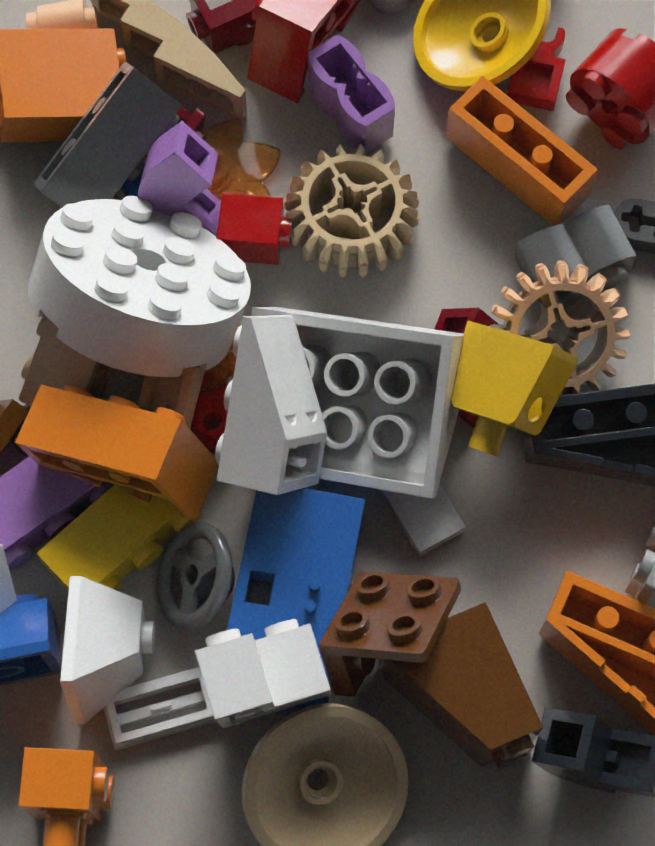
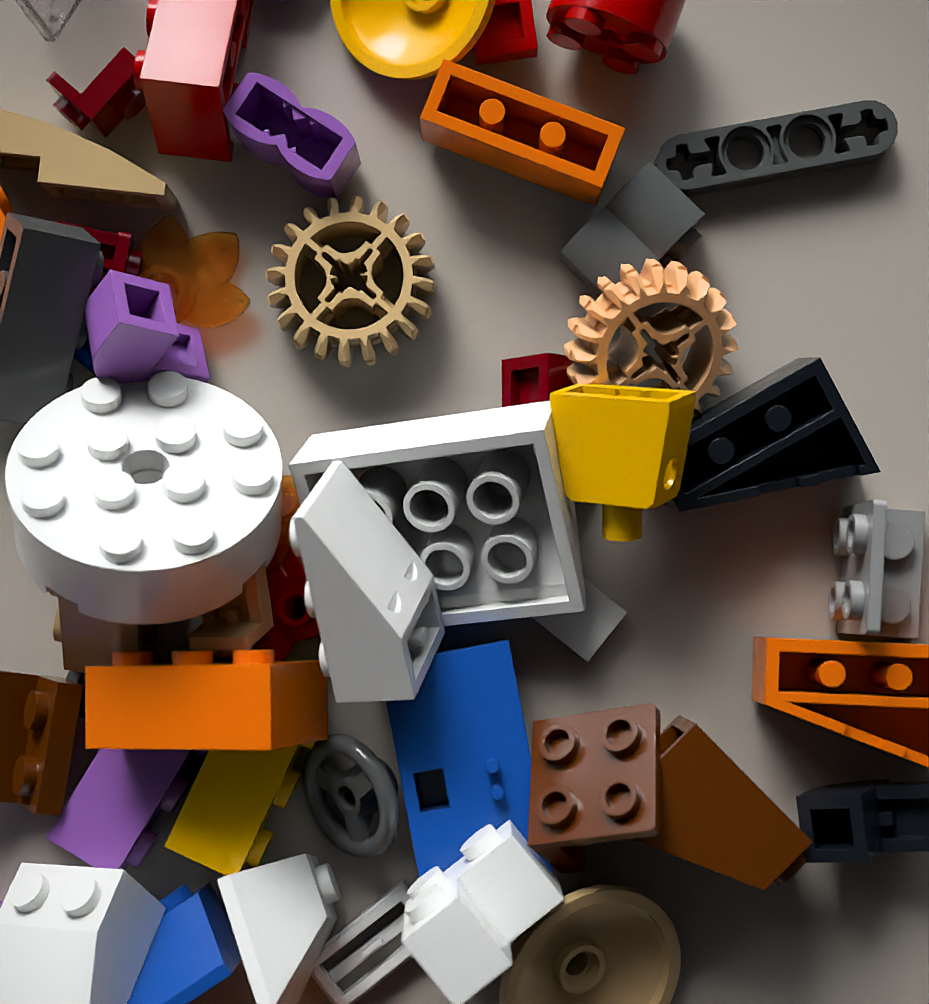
camera: 15 degrees left, 15 degrees up
red brick [216,192,292,265] -> none

